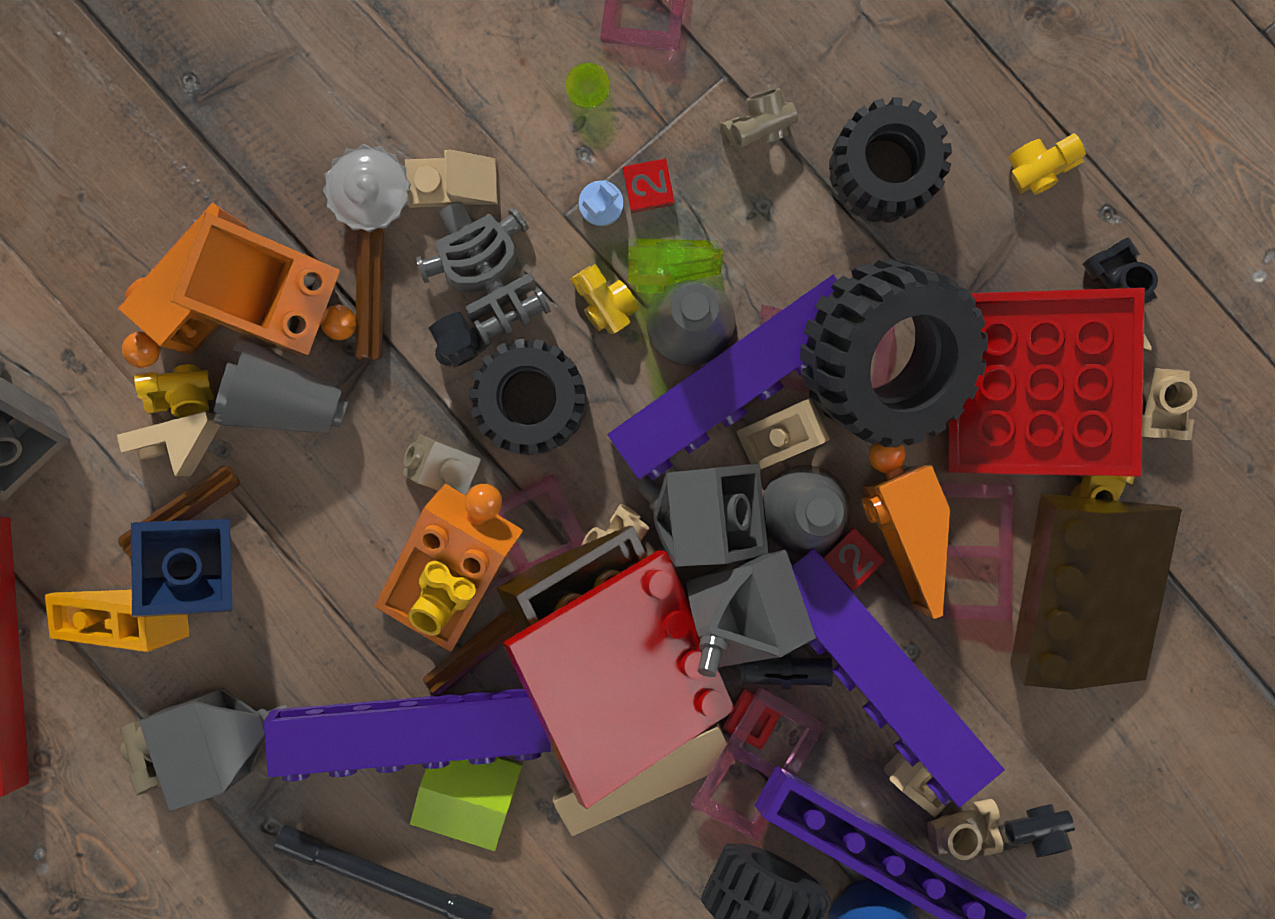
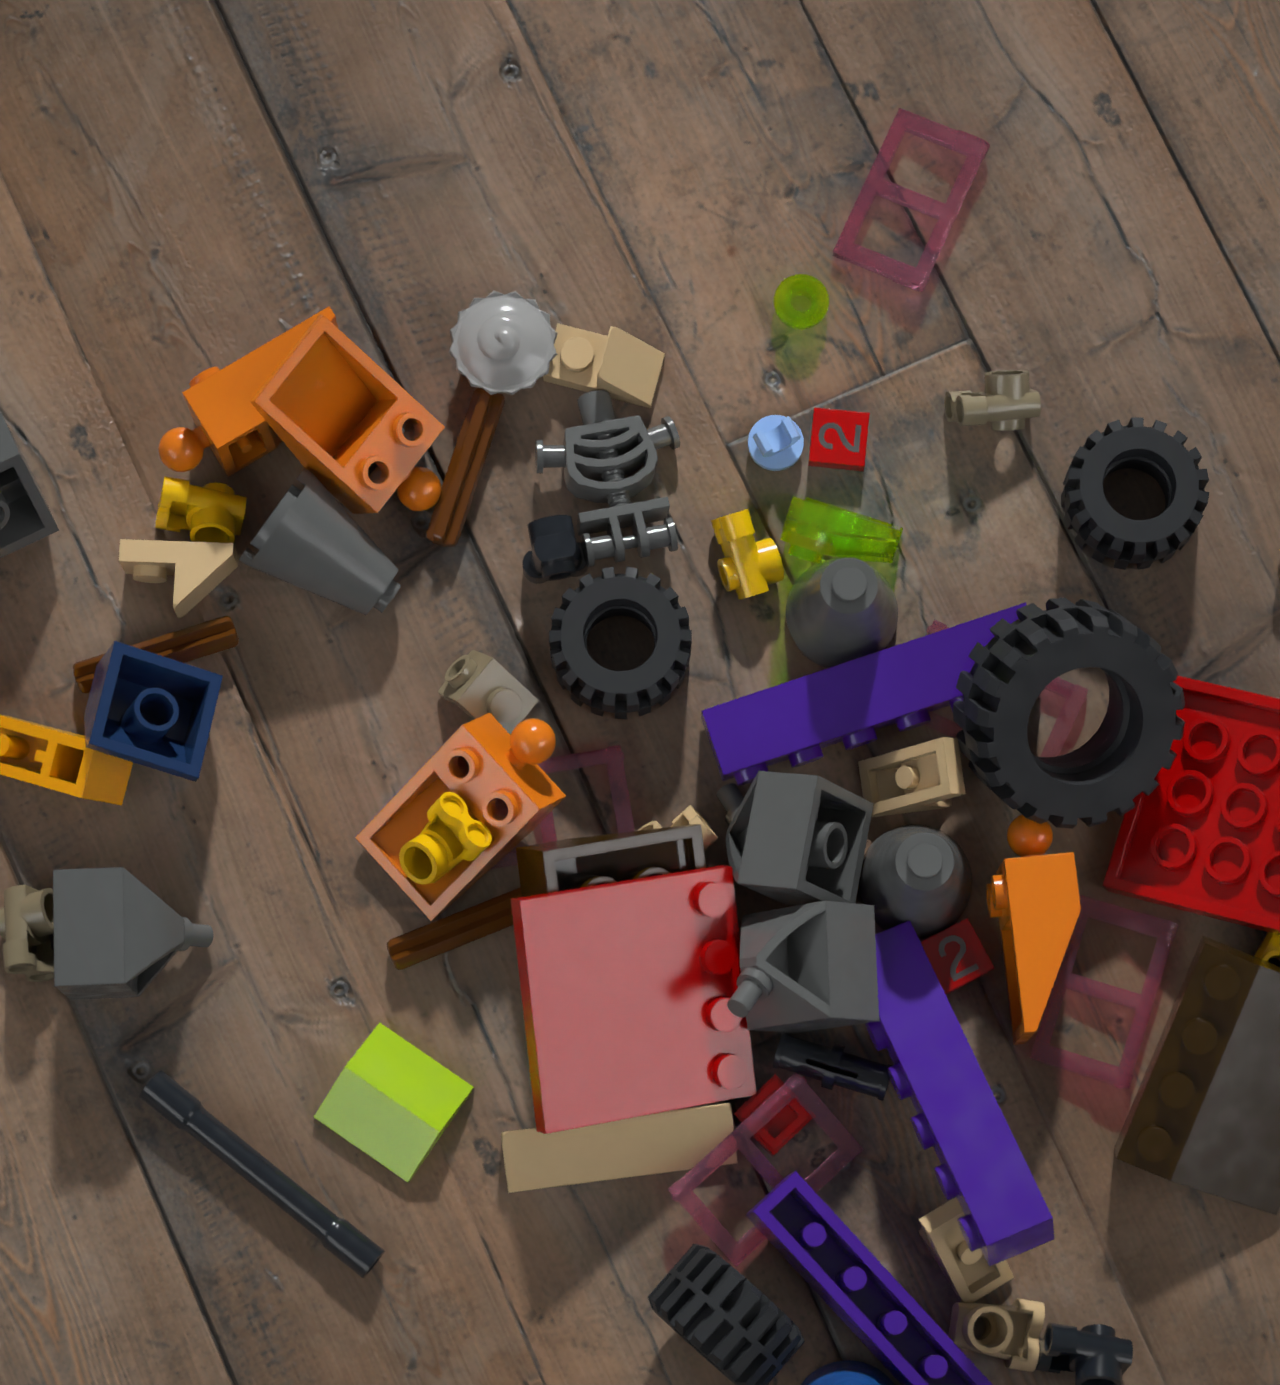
camera: 15 degrees right, 10 degrees down
dark purple brick [264,689,551,782] -> none

